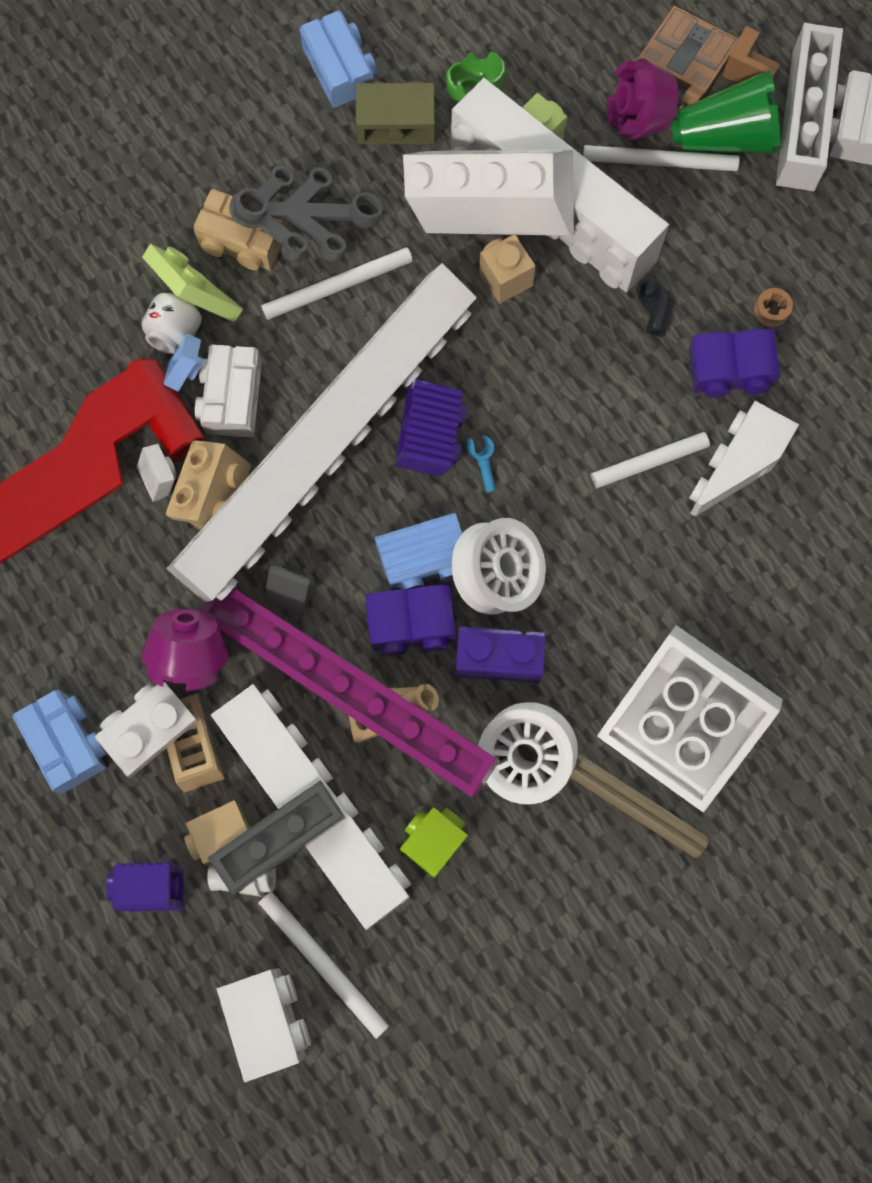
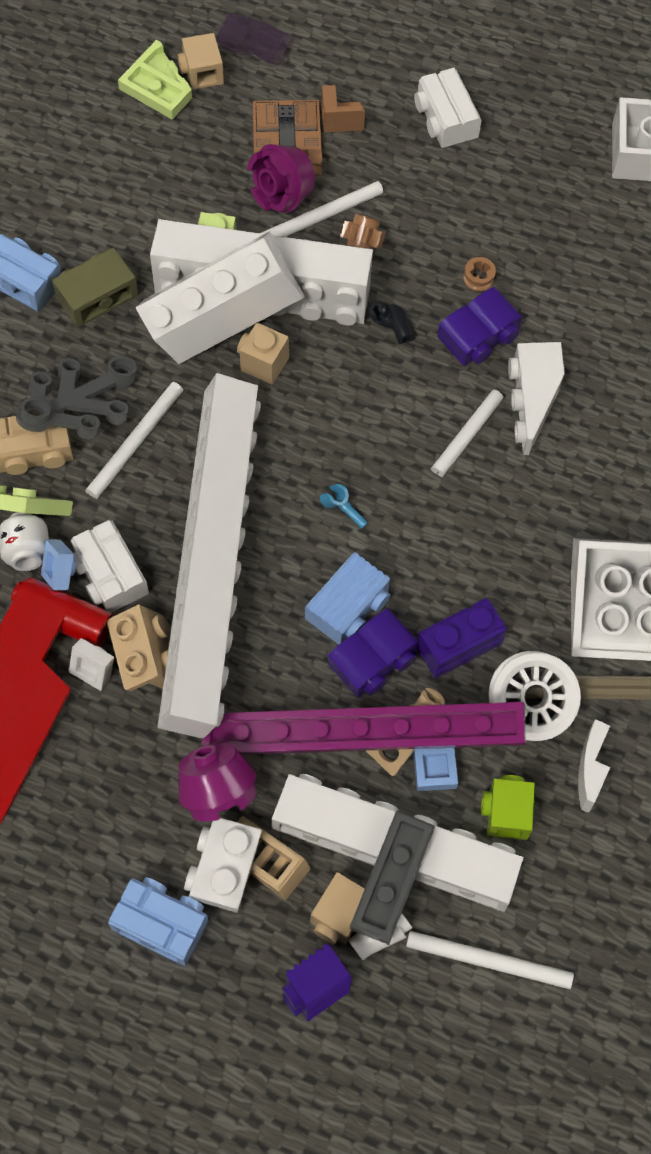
camera: 35 degrees left, 10 degrees down
white brick [217,968,311,1083] -> none
dark grey slope [265,565,313,616] -> none
dark purple brick [395,379,467,476] -> none
bright green hair [446,52,506,103] -> none
white wheel [452,518,546,615] -> none
green cone [671,71,780,154] -> none
white brick [776,23,843,191] -> none
none -> medium nougat gear [340,213,386,249]
none -> light blue plate [413,748,458,791]
none -> white slope [578,719,610,813]

